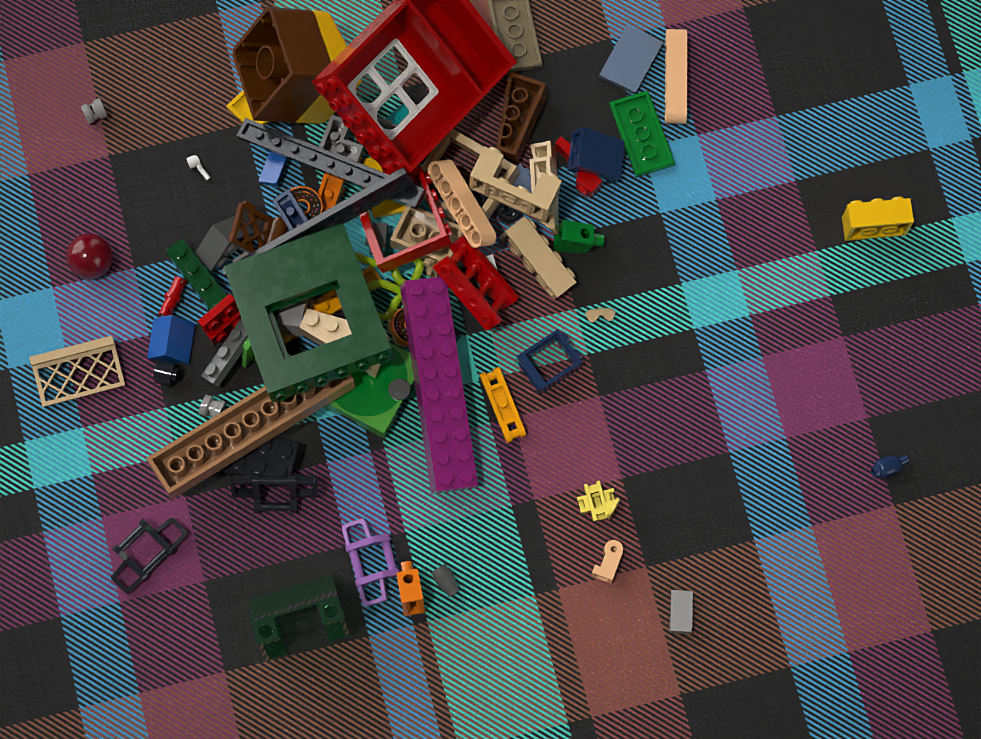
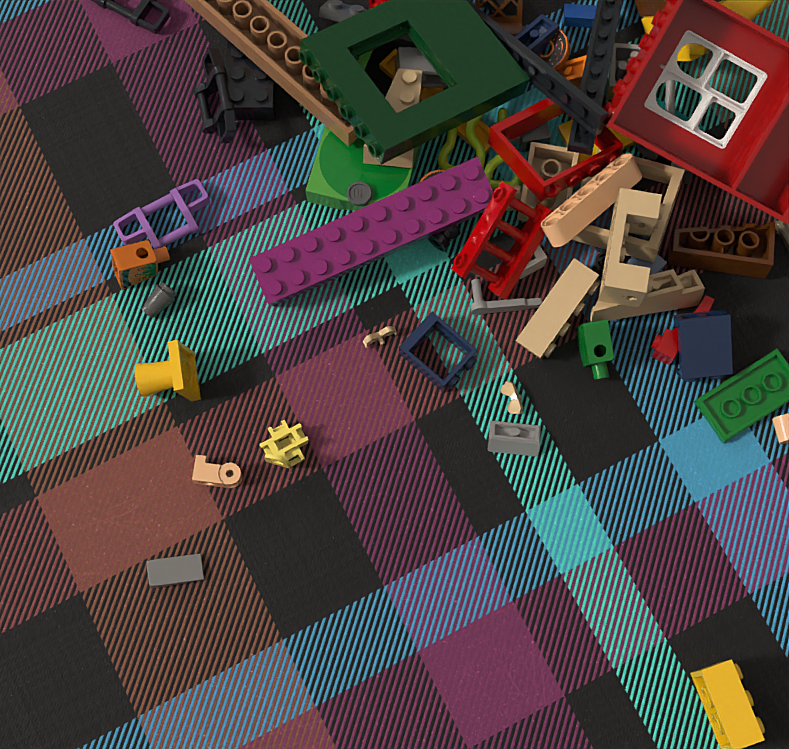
camera: 80 degrees right, 0 degrees up
light grey wheel [199,395,227,418] -> none
clear green windscreen [249,574,350,661] -> none
light orange plate [479,367,526,443] -> none
none -> yellow plant [135,340,201,402]
none -> tan piece [363,326,397,348]
none -> light grey piece [470,279,543,315]
none -> light grey slope [488,421,541,456]

